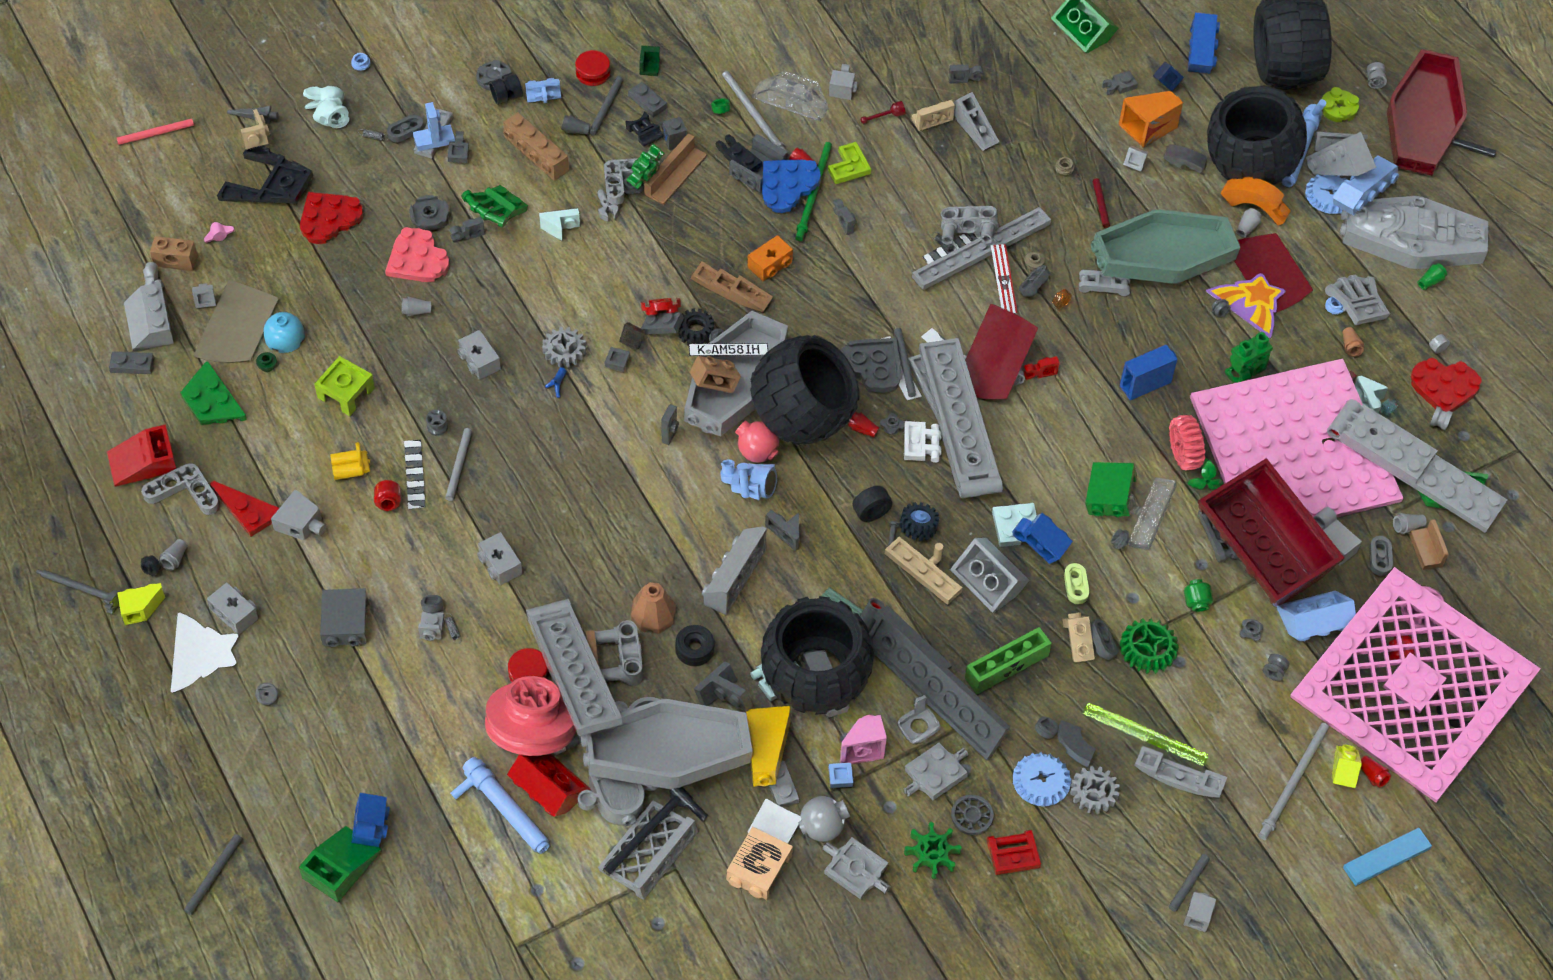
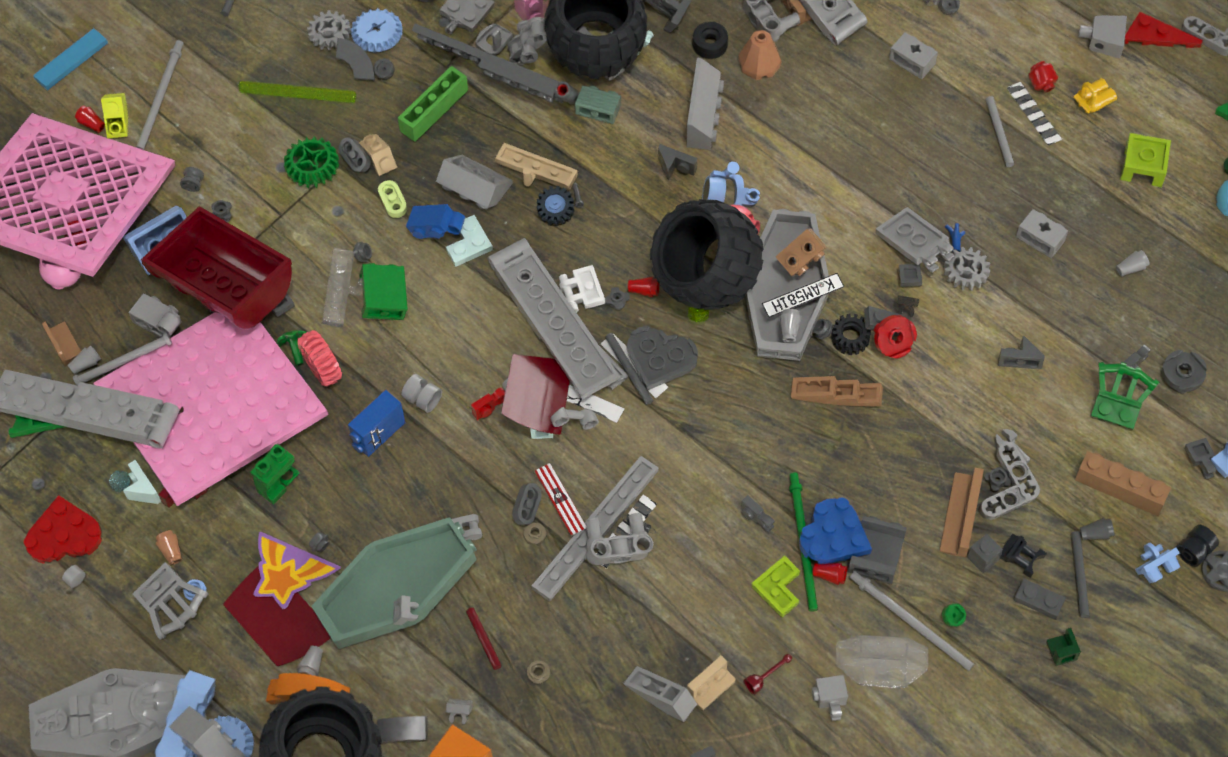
camera: 165 degrees right, 5 degrees up
coral plate [385,227,449,282] -> none
dark grey wheel [426,410,448,436] -> none
light aqua slope [539,208,580,241] -> none
red head [575,50,610,86] -> none
green gear [626,144,665,190] -> none
dark grey plate [661,404,679,445] -> none
black hinge [715,134,763,172] -> none
orange brick [747,235,793,281] -> none
black tyre [852,486,893,522] -> none
clear orange tile [1052,289,1072,309] -> none
light grey slope [1135,746,1227,798] -> none
green head [1184,579,1213,612] -> none
dark grey plate [1369,536,1393,576] -> none
green cone [1417,263,1447,290] -> none
light grey wheel [1430,406,1453,431] -> none
none -> light grey bar [73,332,172,385]
none -> light grey tile [393,595,419,625]
none -> light grey wheel [401,374,442,413]
none -> light grey axle [507,17,546,66]
none -> light grey bar [550,407,599,430]
none -> light grey cone [780,309,802,342]
none -> light grey tile [876,207,955,273]
none -> dark grey slope [998,336,1045,369]

